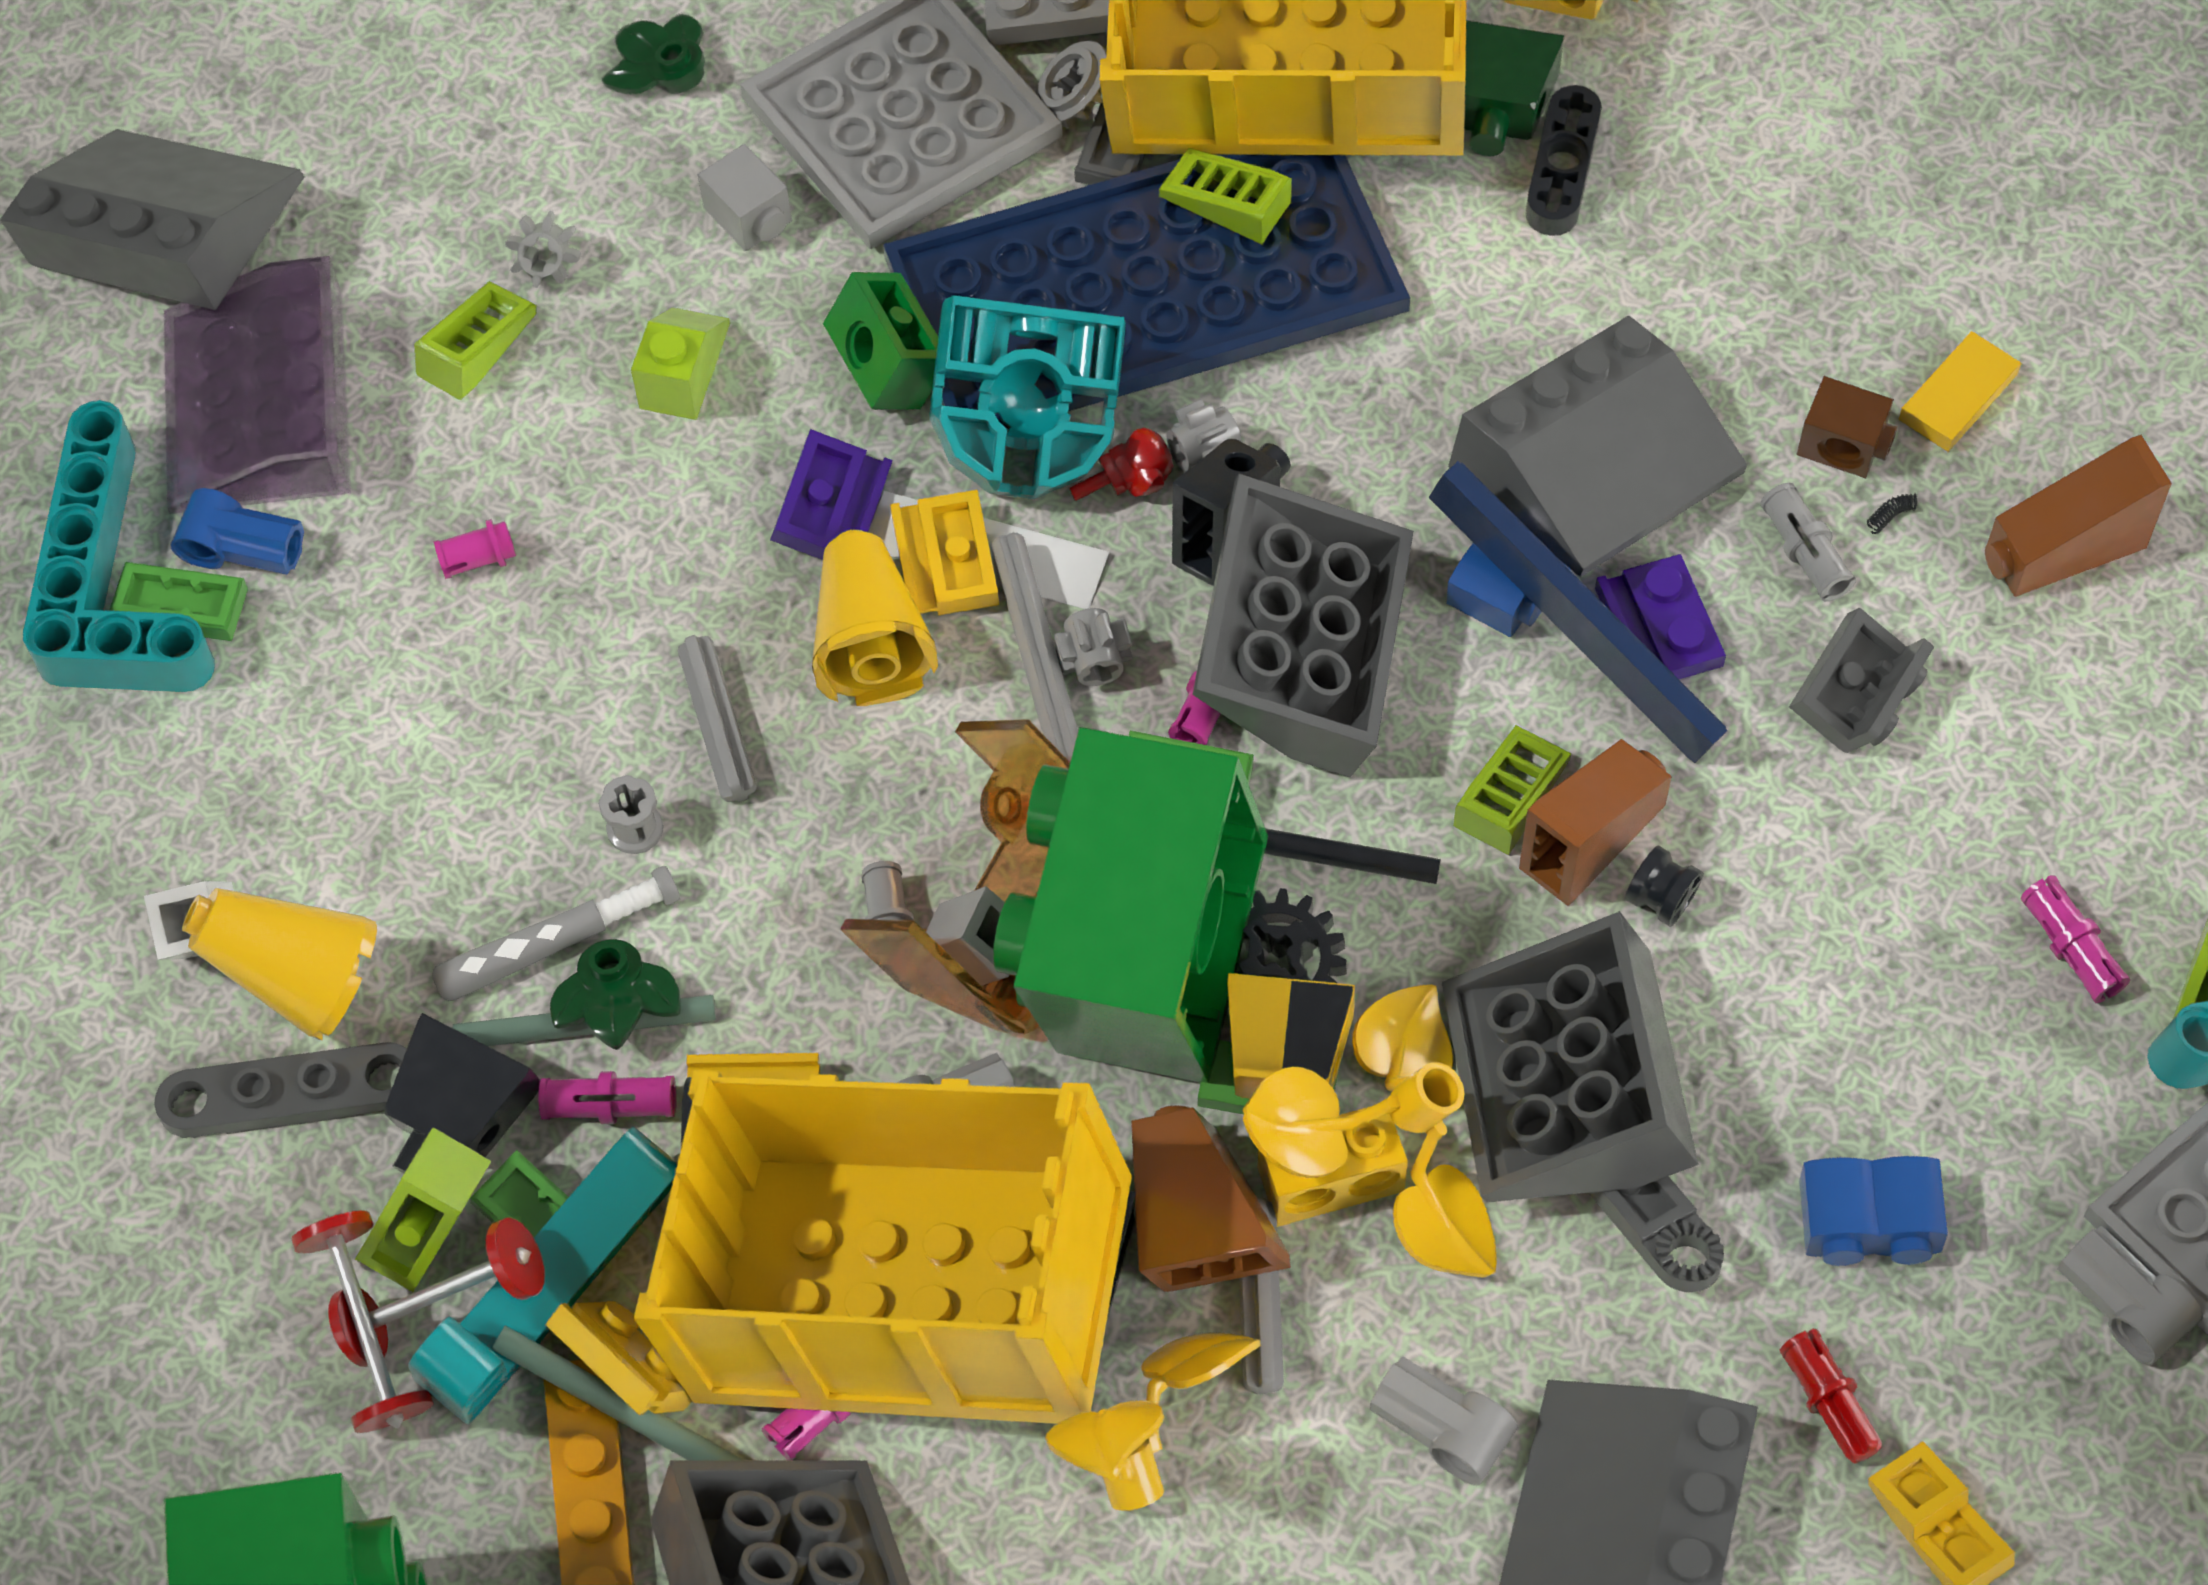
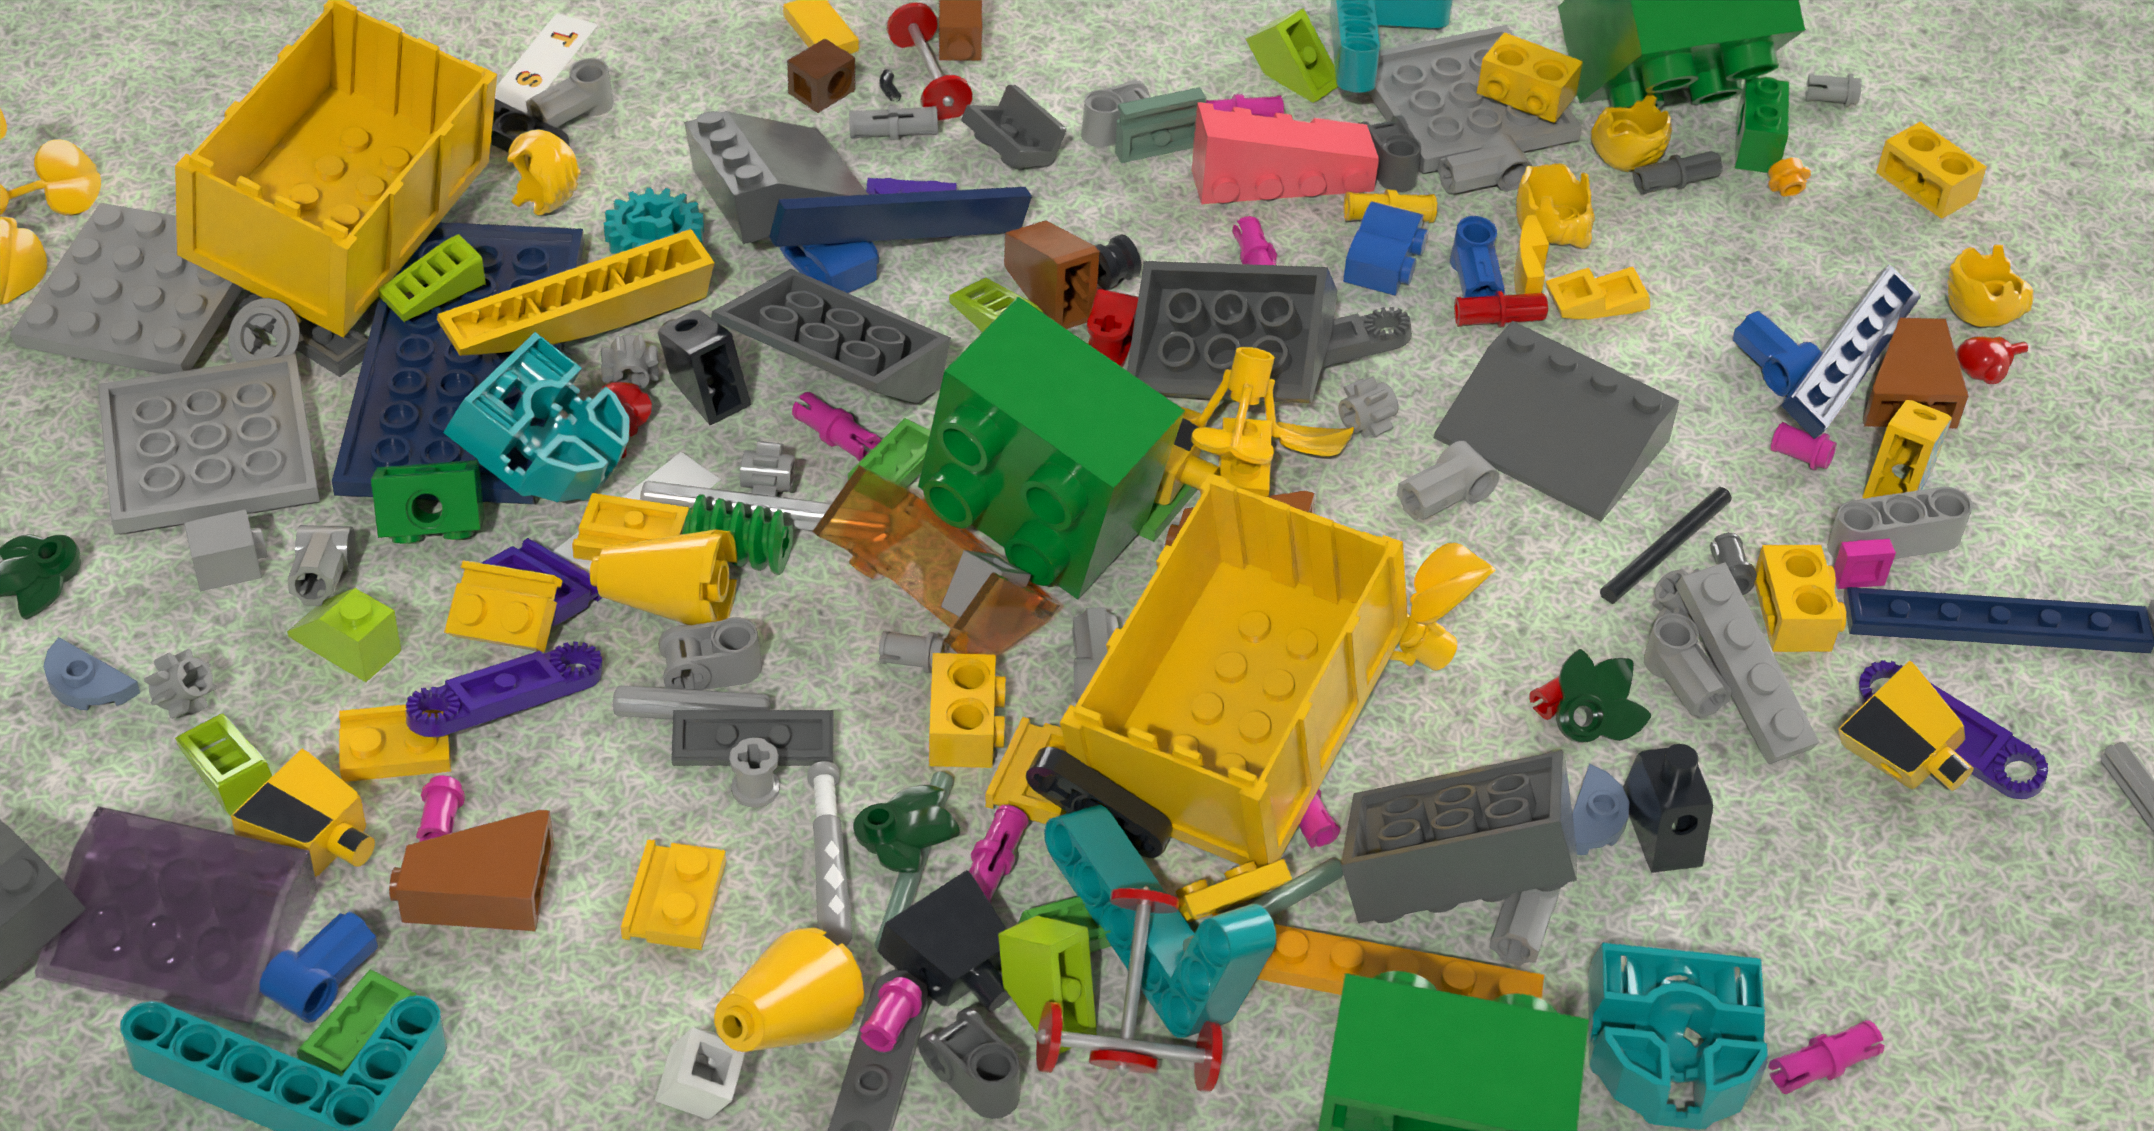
camera: 75 degrees left, 15 degrees down
none -> sand blue plate [43,637,140,710]
none -> yellow torso [231,748,375,877]
none -> light grey piece [288,525,356,606]
none -> yellow plate [339,704,451,782]
none -> dark orange slope [389,810,554,931]
none -> dark purple plate [406,641,602,737]
none -> yellow slope [437,229,715,356]
none -> yellow plate [444,560,563,653]
none -> white sticker [495,13,598,113]
none -> yellow hair [507,130,581,215]
none -> light grey piece [525,58,614,127]
none -> teal gear [603,187,704,254]
none -> yellow plate [621,839,726,950]
none -> light grey piece [658,617,762,690]
none -> dark grey tile [671,710,834,766]
none -> green piece [682,494,793,575]
none -> dark pink pin [860,977,922,1052]
none -> red axle [887,2,973,121]
none -> dark grey piece [918,1007,1020,1119]
none -> yellow brick [929,653,1006,768]
none -> light grey piece [1081,80,1149,147]
none -> red piece [1087,289,1138,368]
none -> sand green plate [1115,87,1207,163]
none -> coral wedge [1191,102,1379,204]
none -> dark pink pin [1232,216,1277,265]
none -> light grey gear [1338,376,1399,438]
none -> yellow pin [1343,189,1437,223]
none -> dark grey piece [1358,115,1421,192]
none -> blue piece [1450,216,1505,298]
none -> yellow slope [1514,214,1549,294]
none -> yellow hair [1516,163,1595,249]

